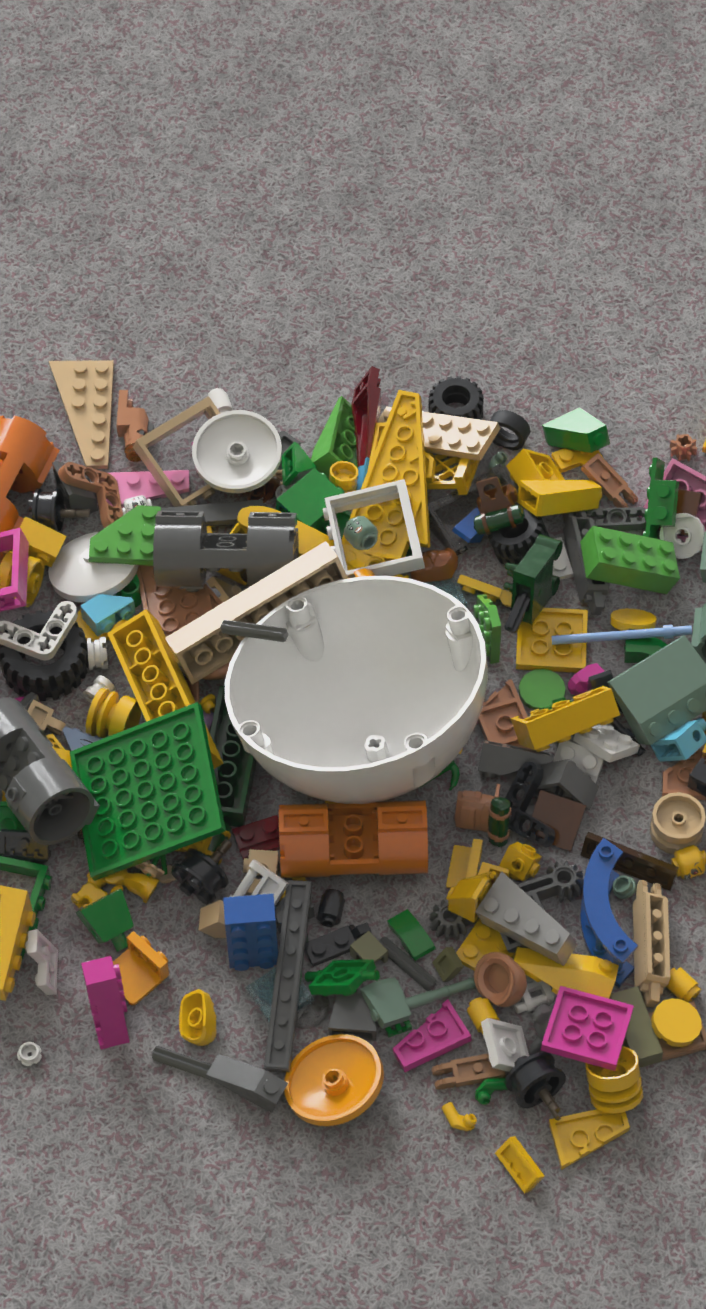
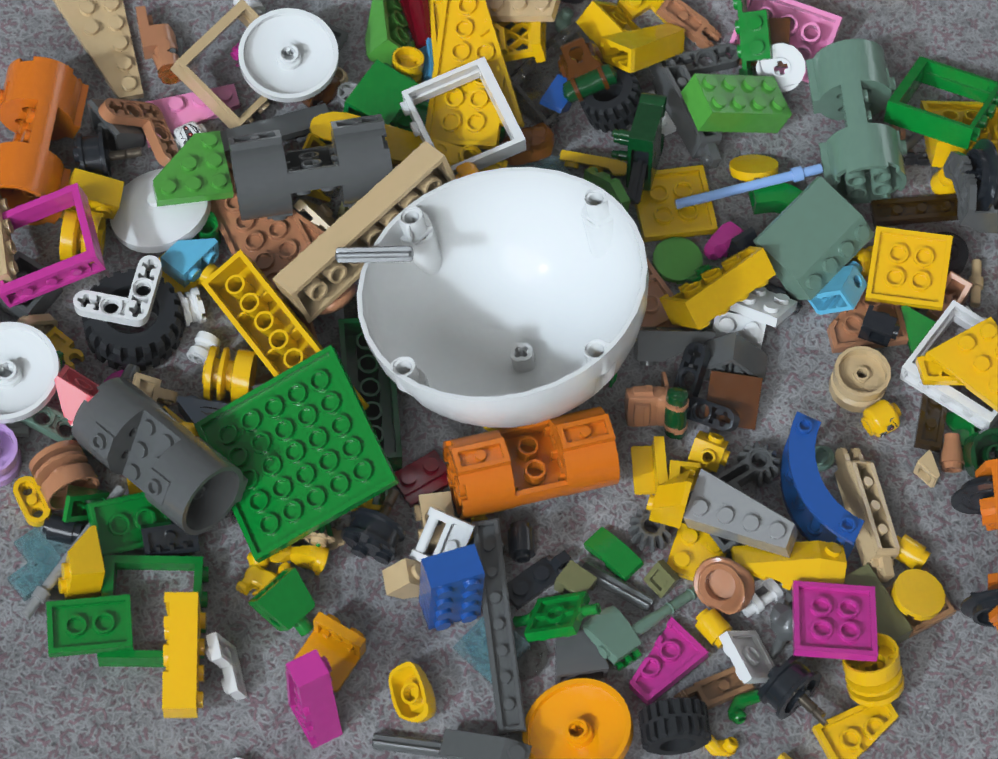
camera: 20 degrees left, 5 degrees up
yellow arm [199,694,216,714] -> none
green slope [282,442,317,486] -> none
sand green head [344,516,378,550] -> none
dark brown plate [580,832,679,891] -> none
none -> black tyre [638,697,712,755]

